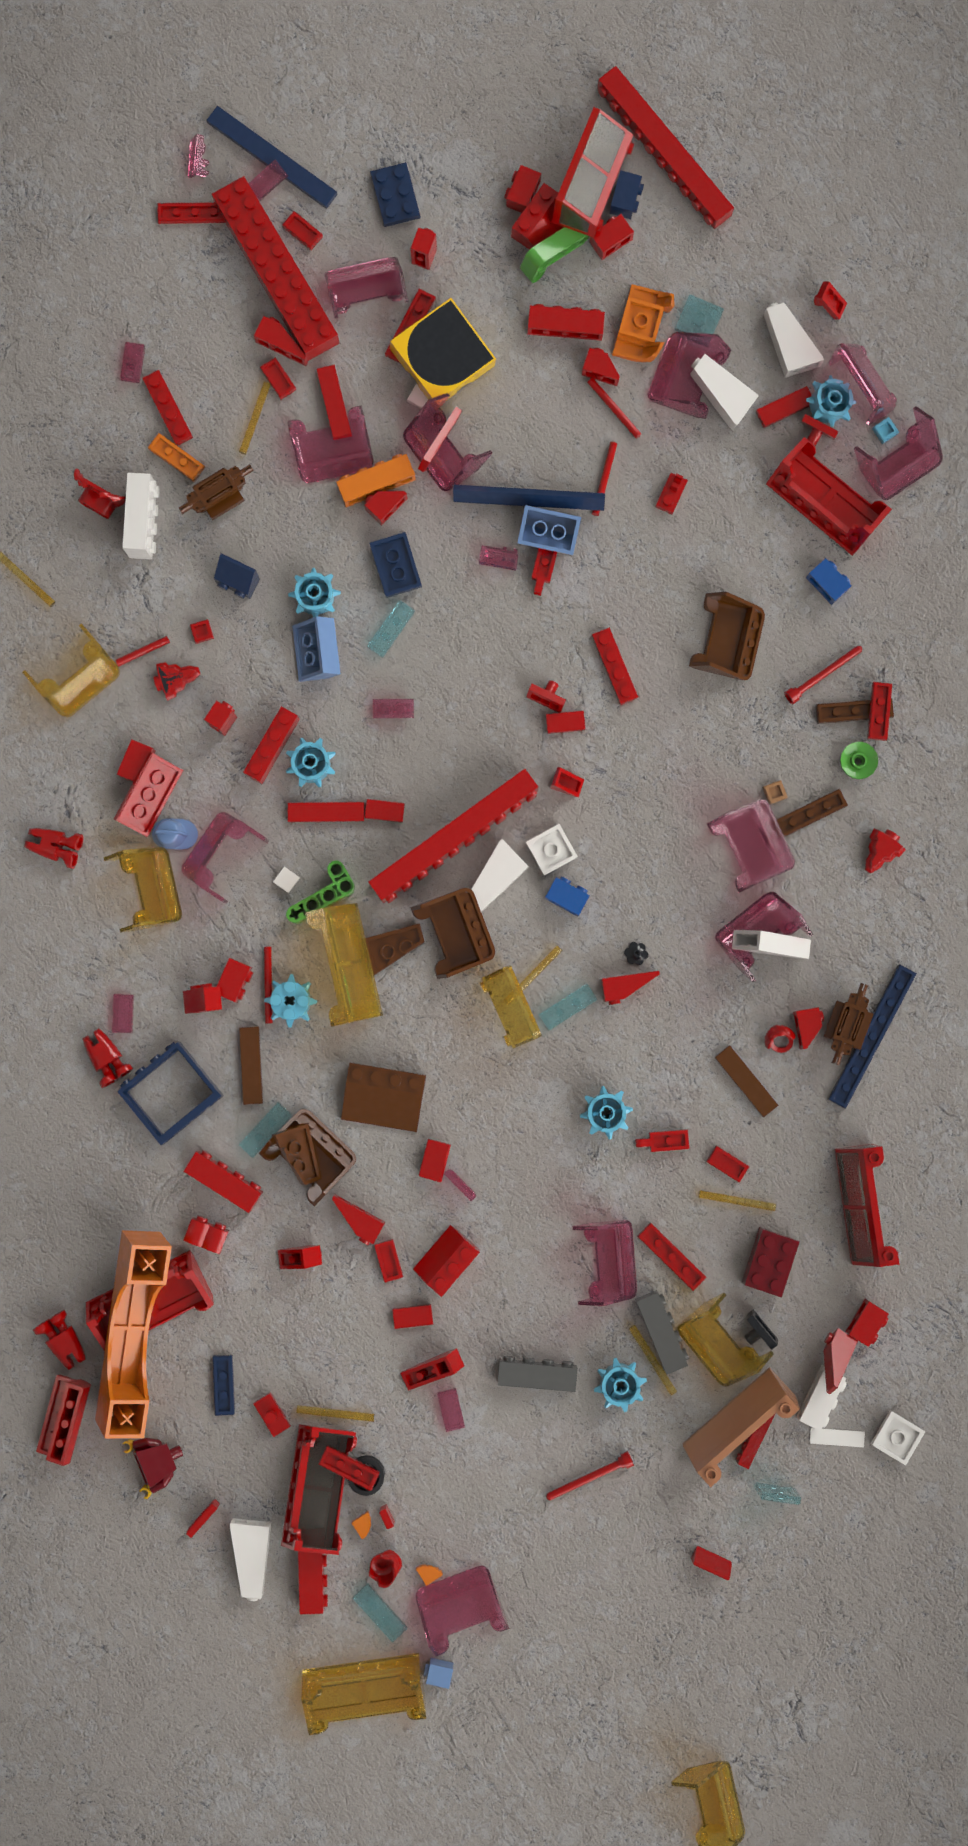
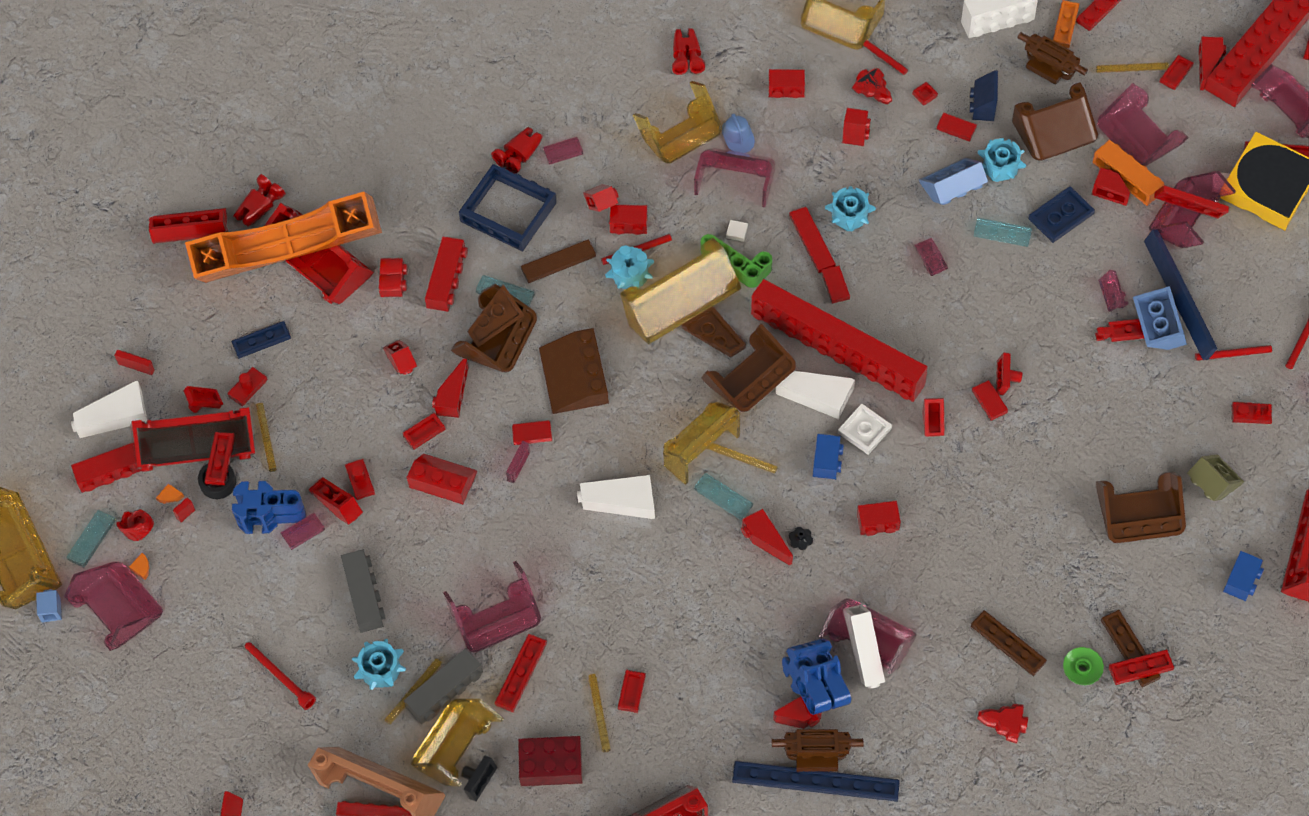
camera: 75 degrees right, 25 degrees down
tile [114,752,183,837] -> none
dark red torso [122,1438,183,1499] -> none
red brick [243,706,300,785] -> none
red tile [317,364,352,440] -> none
red tile [392,1304,433,1329] -> none
medium azure brick [580,1086,633,1139] -> none
red plate [592,627,638,705] -> none
red plate [635,1129,690,1152] -> none
clear pink windscreen [707,799,795,893] -> none
reddish brown tile [714,1045,779,1117] -> none
medium nougat tile [762,780,788,805] -> none
red piece [764,1025,796,1053] -> none
red piece [784,646,862,705] -> none
none -> red tile [183,386,223,413]
none -> blue connector [232,481,306,534]
none -> red tile [345,459,375,500]
none -> white slope [577,475,655,519]
none -> blue connector [782,638,851,715]
none -> red brick [857,501,901,536]
none -> red tile [936,112,977,142]
none -> reddish brown windscreen [1012,82,1098,161]
none -> olive slope [1187,454,1244,501]

